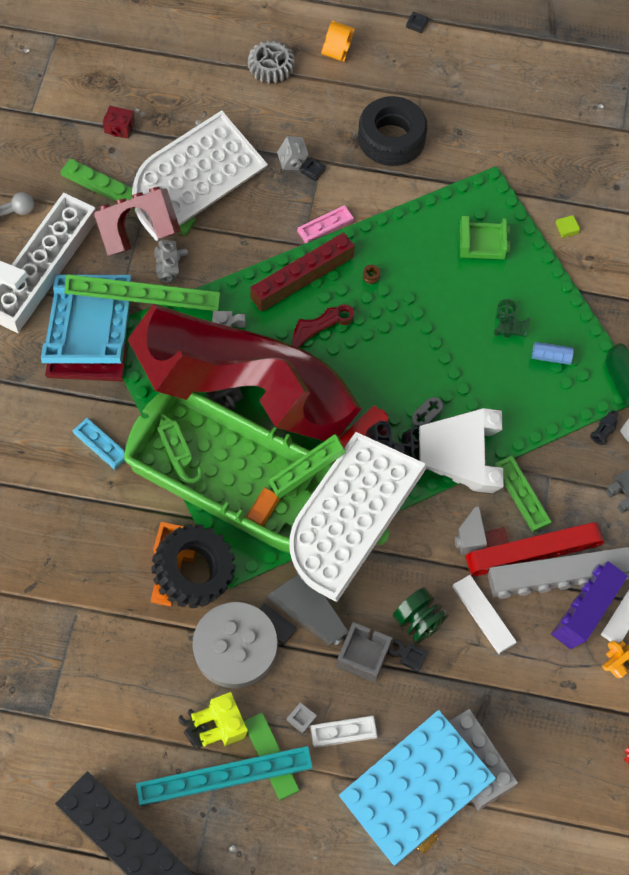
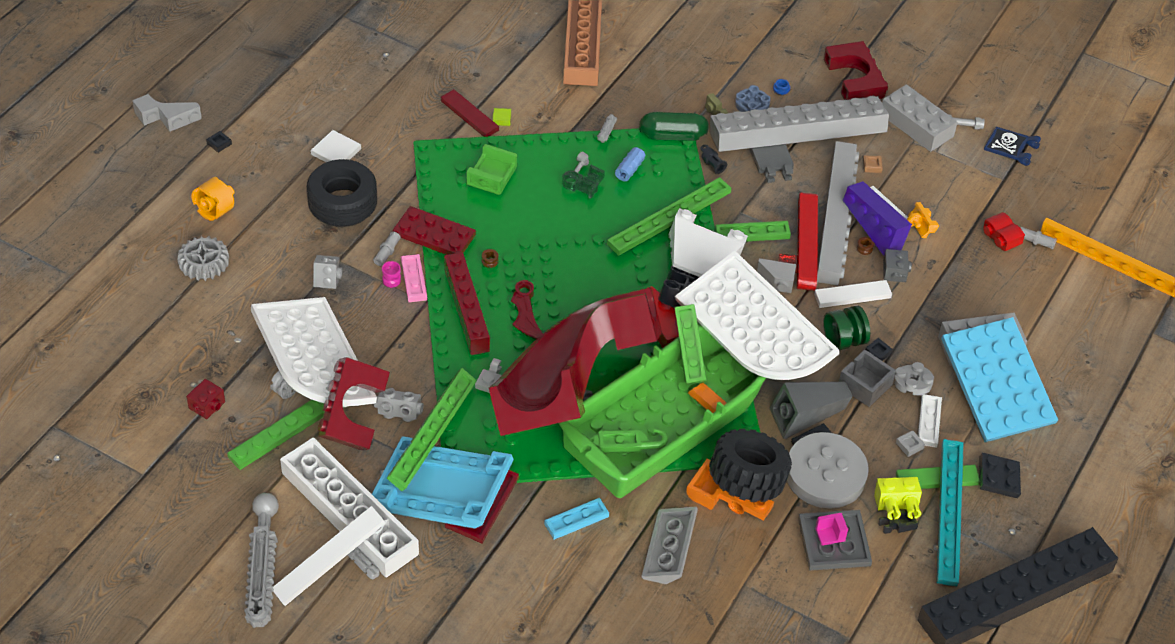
camera: 70 degrees left, 15 degrees down
black tile [301,157,326,182] -> none
dark grey beam [412,397,443,427] -> none
none -> white tile [311,130,361,162]
none -> light grey pin [373,232,401,266]
none -> dark pink wheel [382,261,401,288]
none -> dark red plate [393,206,476,255]
none -> dark red tile [441,89,499,137]
none -> light grey hand [573,152,589,175]
none -> light grey axle [597,114,617,143]
none -> bright green plate [607,177,731,256]
none -> light grey slope [642,507,698,584]
none -> dark grey plate [798,510,872,571]
none -> dark pink panel [815,513,848,545]
none -> reddish brown bush [857,237,874,255]
none -> dark grey head [883,249,912,282]
none -> light grey plate [894,362,934,395]
none -> black plate [979,452,1021,499]

